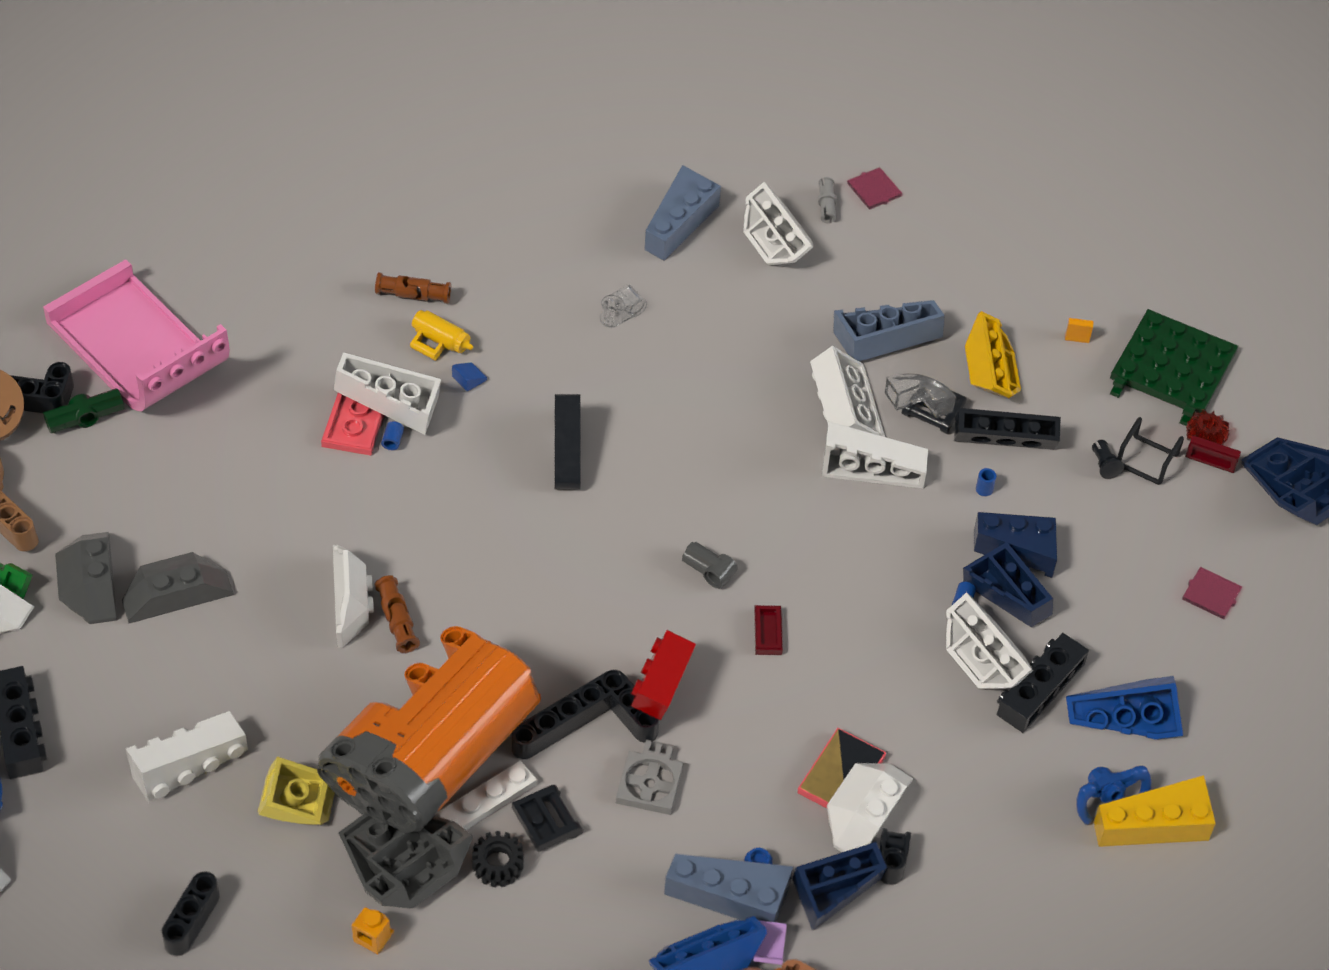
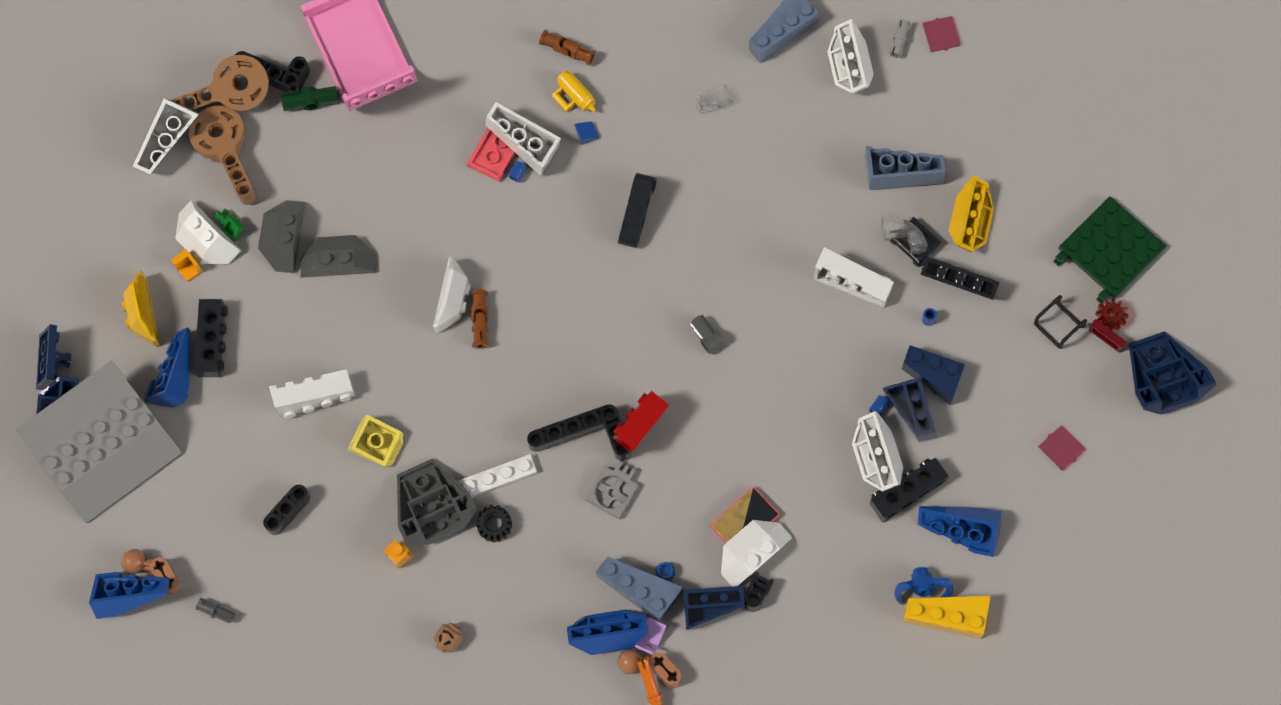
camera: 25 degrees right, 20 degrees up
orange piece [317,626,541,833] -> none
black plate [512,785,583,852] -> none
dark red tile [754,605,783,655] -> none
white slope [810,346,885,437] -> none
light orange tile [1065,318,1094,343] -> none
black pin [1092,440,1124,479] -> none

